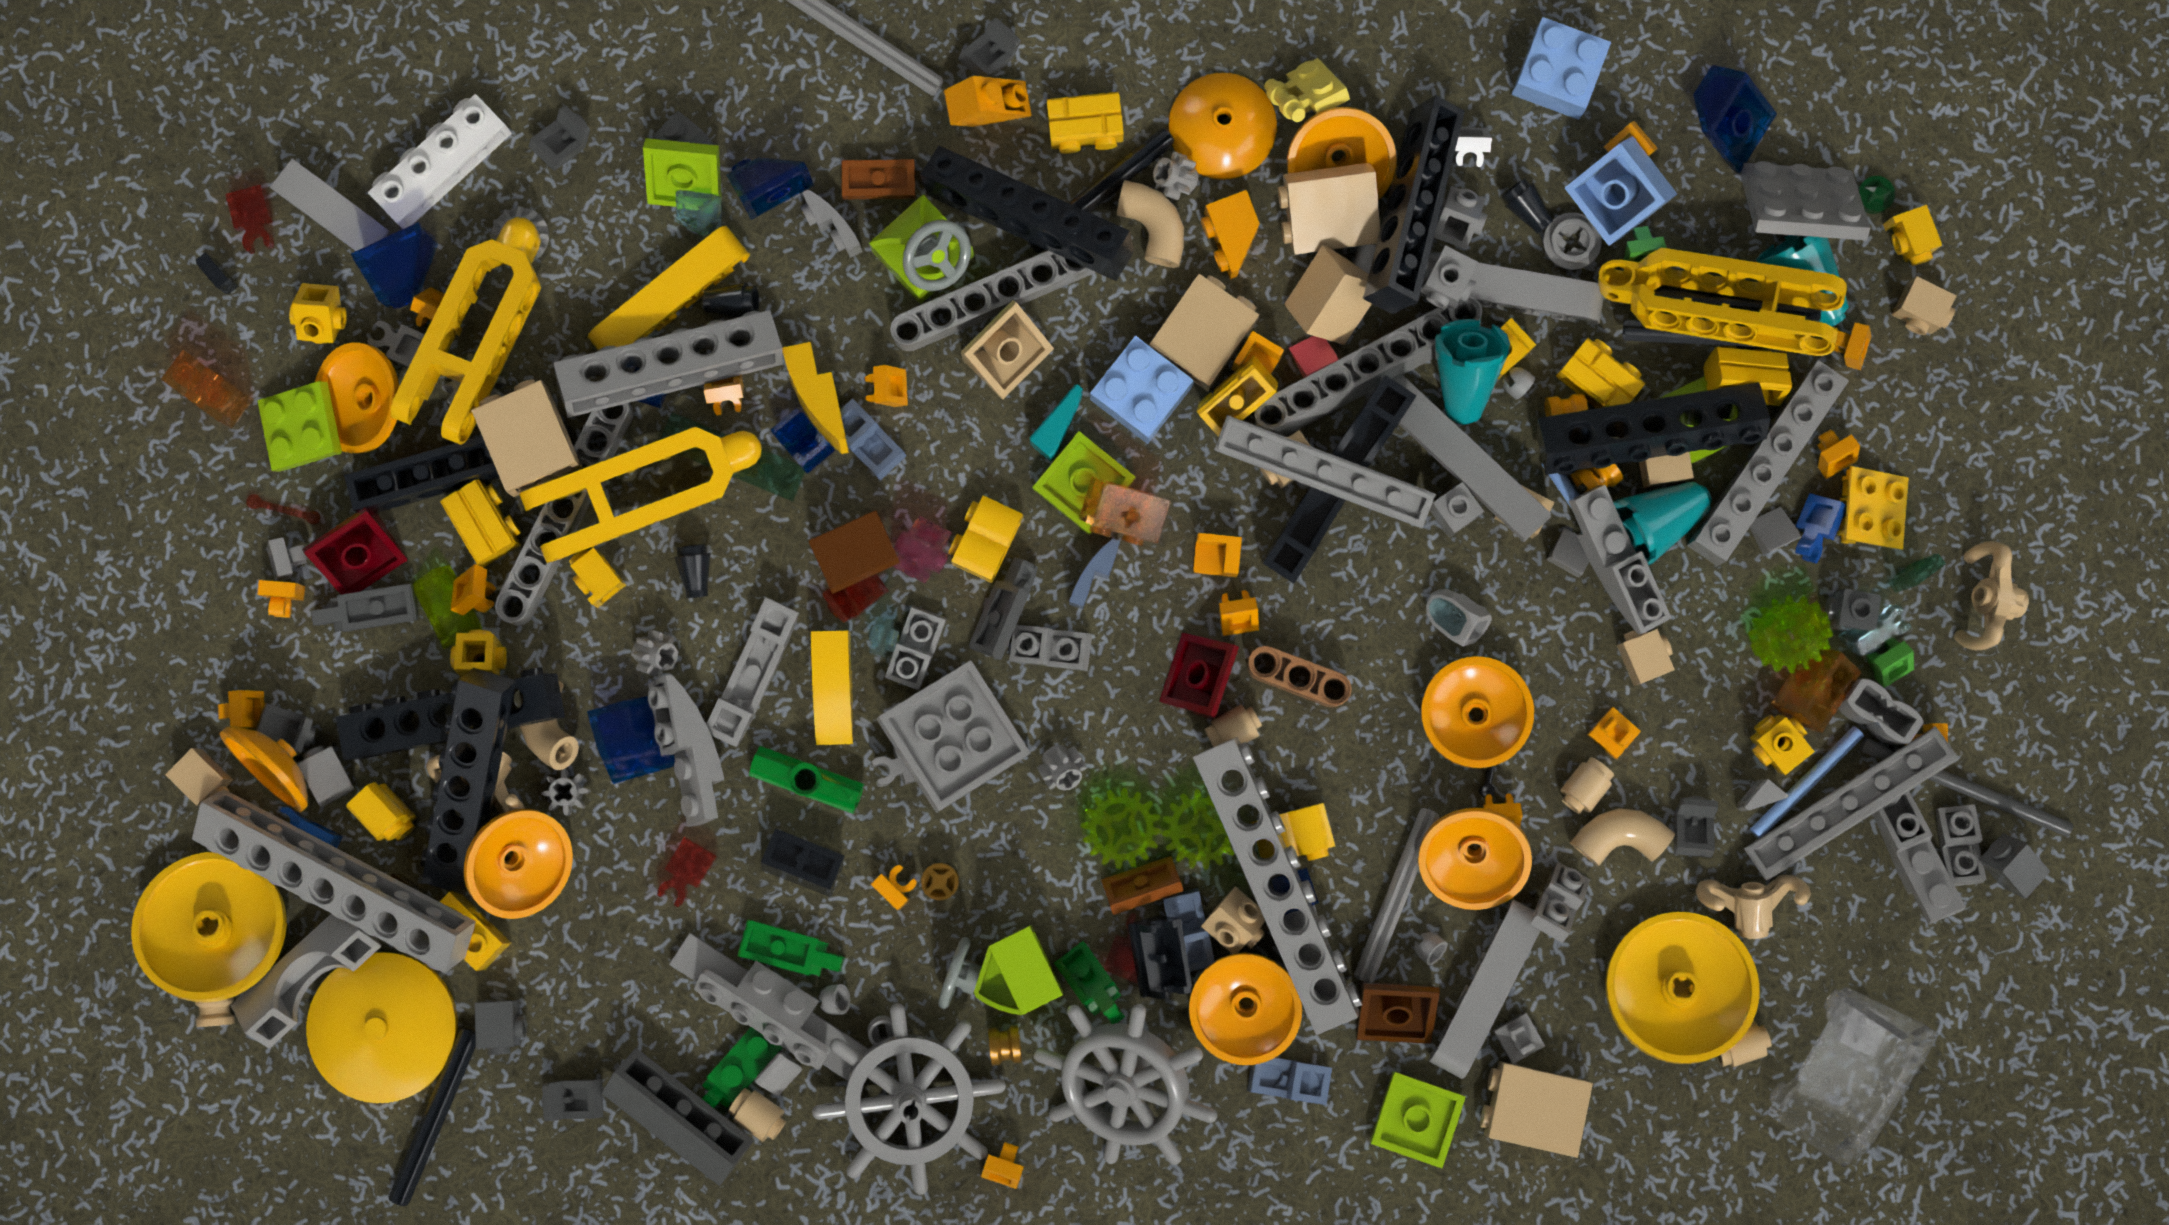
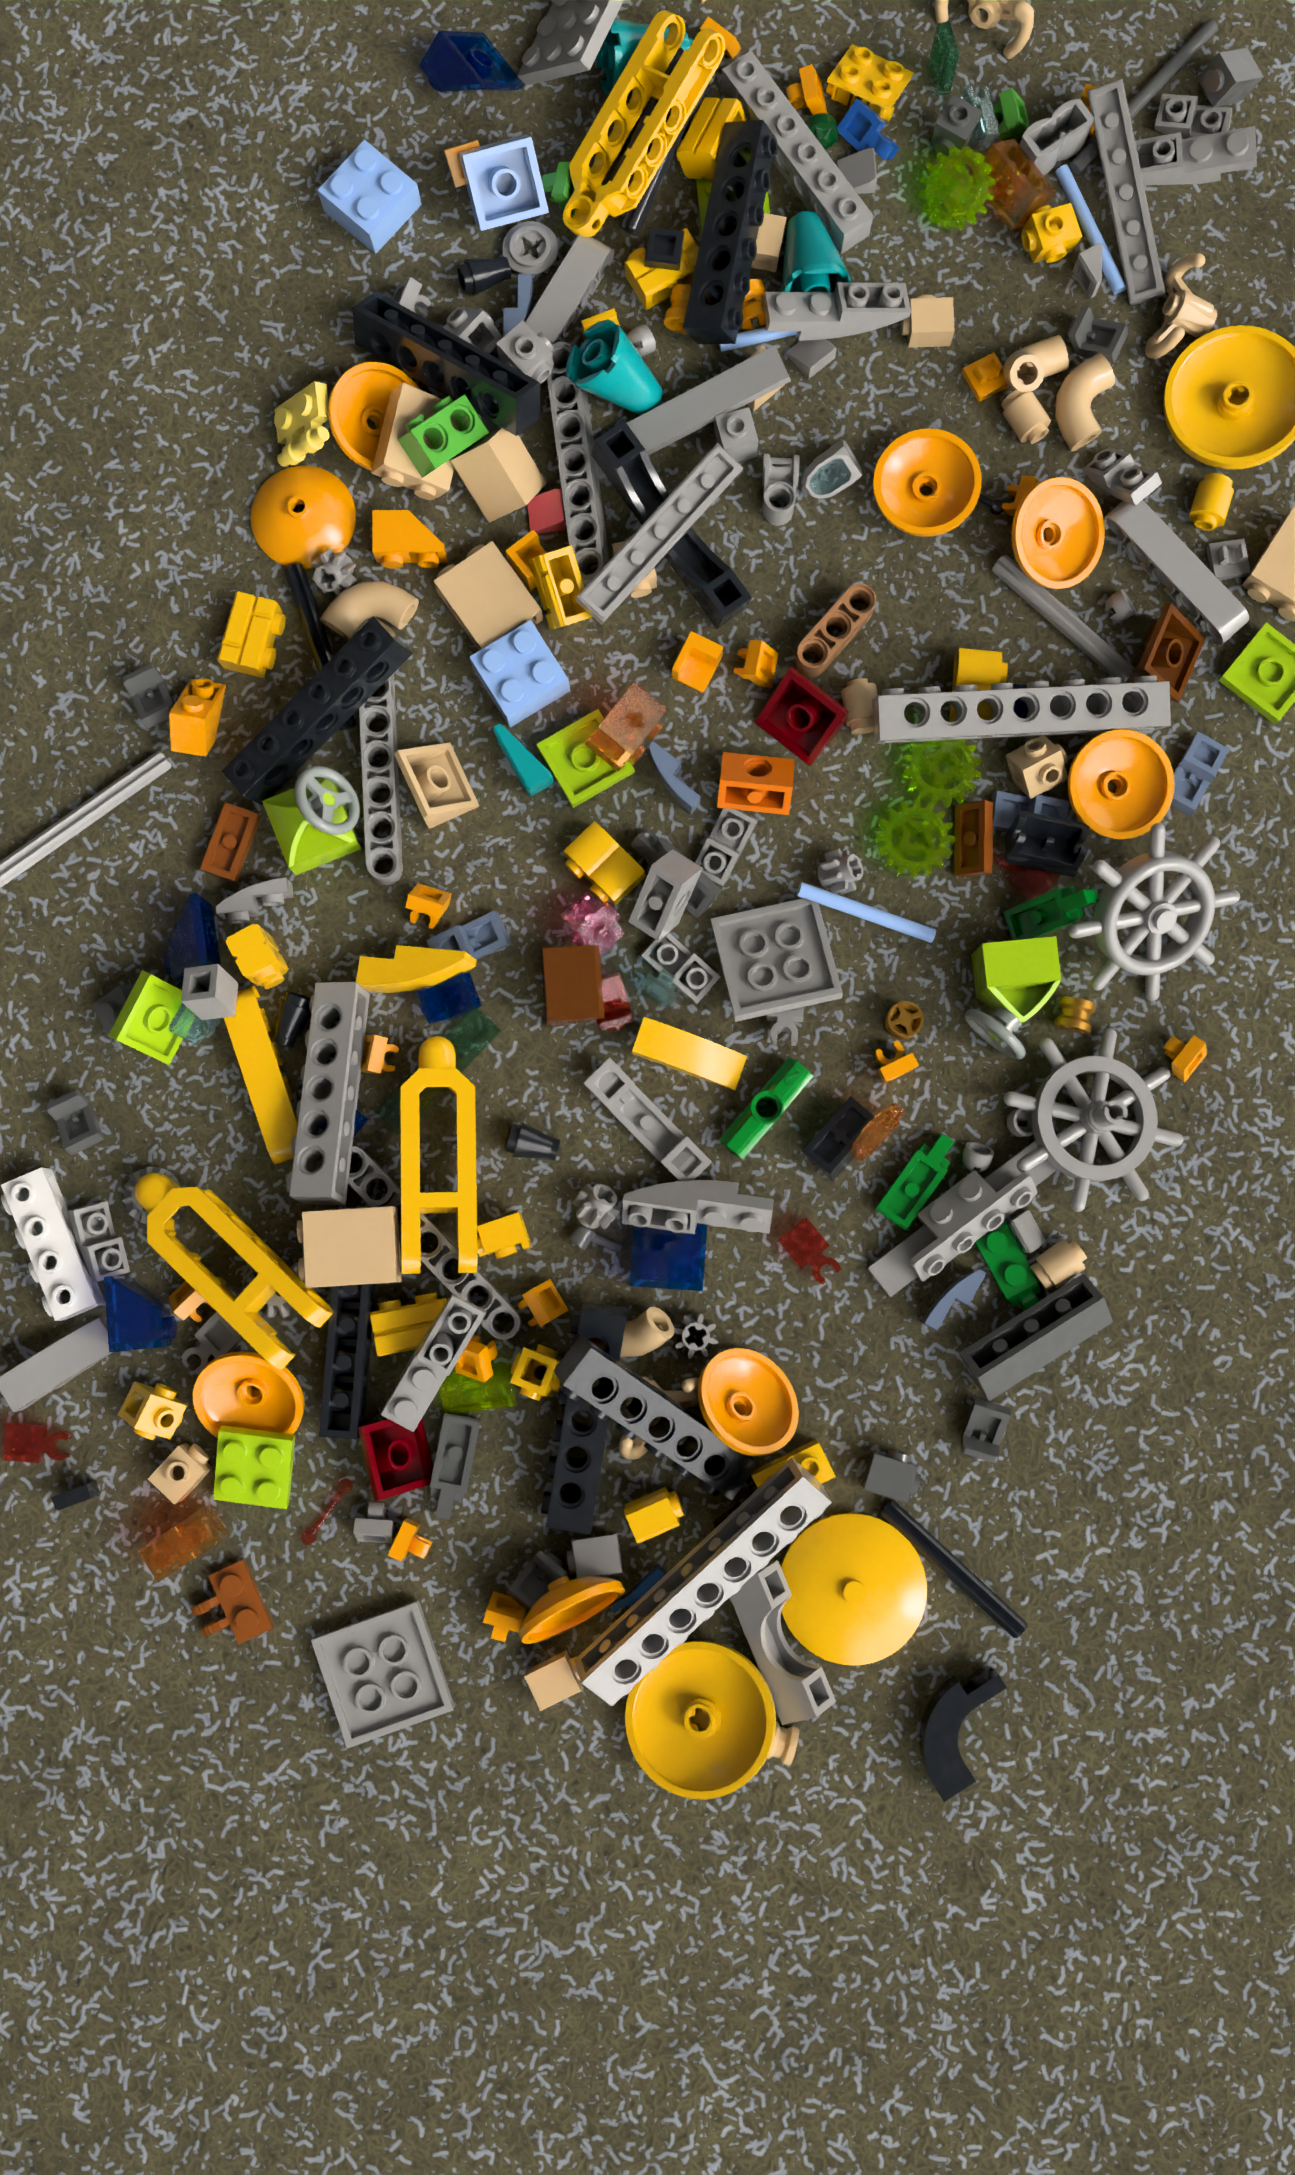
camera: 65 degrees left, 0 degrees up
none -> light grey slope [68,1201,130,1282]
none -> tan brick [148,1443,213,1505]
none -> light grey brick [181,964,238,1020]
none -> dark orange hinge [190,1559,275,1645]
none -> yellow brick [225,924,289,989]
none -> light grey plate [311,1600,455,1749]
none -> light grey slope [381,1293,486,1432]
none -> bright green brick [398,394,489,478]
none -> sand blue slope [503,274,534,337]
none -> light orange tile [518,1279,569,1327]
none -> dark grey hand [569,1226,623,1252]
none -> light grey brick [628,849,703,941]
none -> black tile [644,227,684,271]
none -> orange brick [717,752,795,815]
none -> light grey piece [762,453,800,526]
none -> light blue bar [796,882,936,943]
none -> dark green tile [805,113,838,149]
none -> clear orange wheel [851,1103,904,1160]
none -> sand blue slope [920,1269,986,1331]
none -> black arch [920,1668,1007,1802]
none -> tan cylinder [1003,335,1069,392]
none -> yellow brick [1189,473,1234,531]

